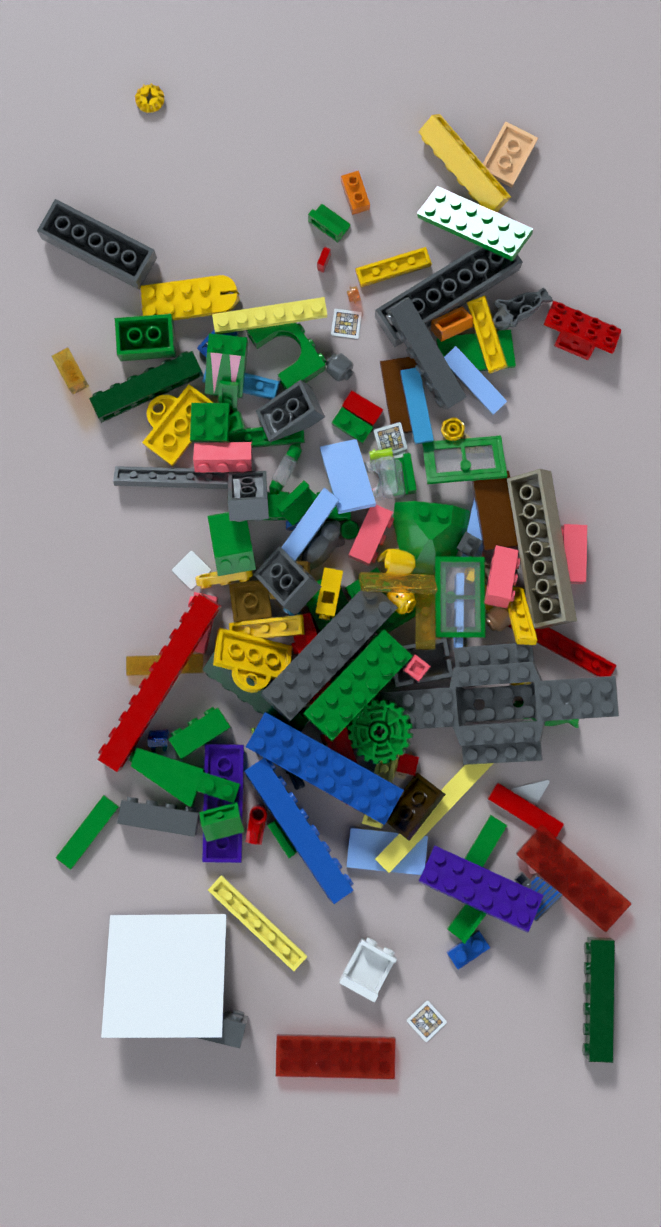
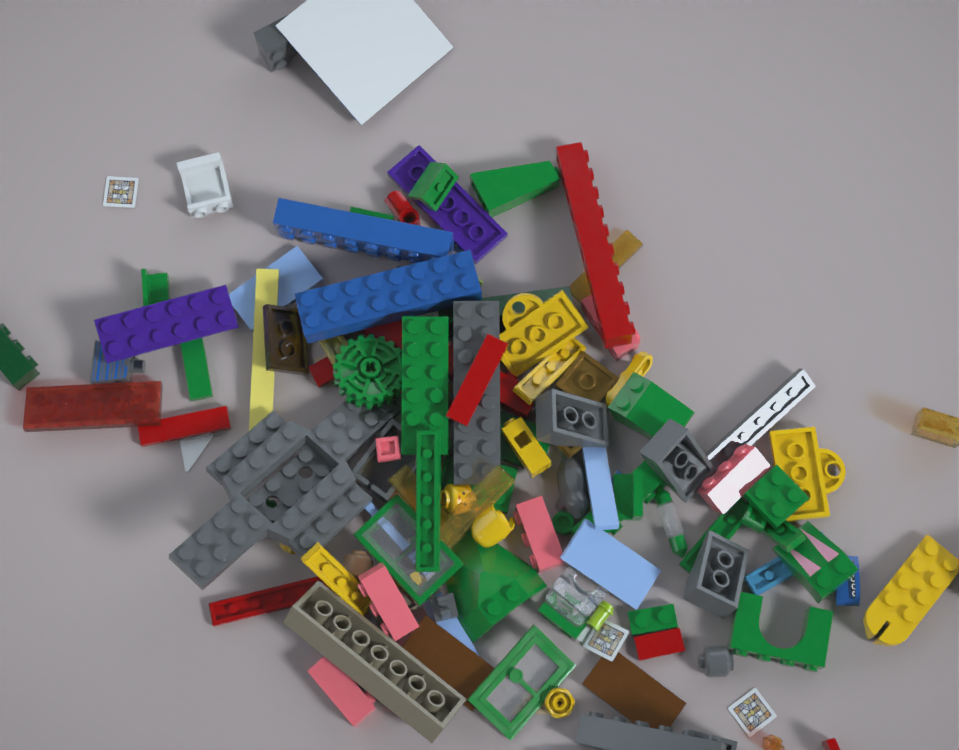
camera: 140 degrees right, 10 degrees down
green tile [56,795,120,870] -> none
dark green brick [89,351,203,423] -> none
green brick [114,314,176,362] -> none
dark grey brick [117,797,200,837] -> none
clear blue tile [147,729,169,752] -> none
green brick [169,707,232,759] -> none
white sticker [172,551,211,589] -> none
green plate [197,772,240,803] -> none
light yellow plate [208,875,307,971] -> none
light yellow plate [212,297,327,334] -> none
clear red plate [275,1034,396,1079] -> none
dark azure tile [400,368,434,445] -> none
blue plate [447,930,490,970] -> none
none -> green tile [415,430,441,572]
none -> red tile [446,334,508,427]

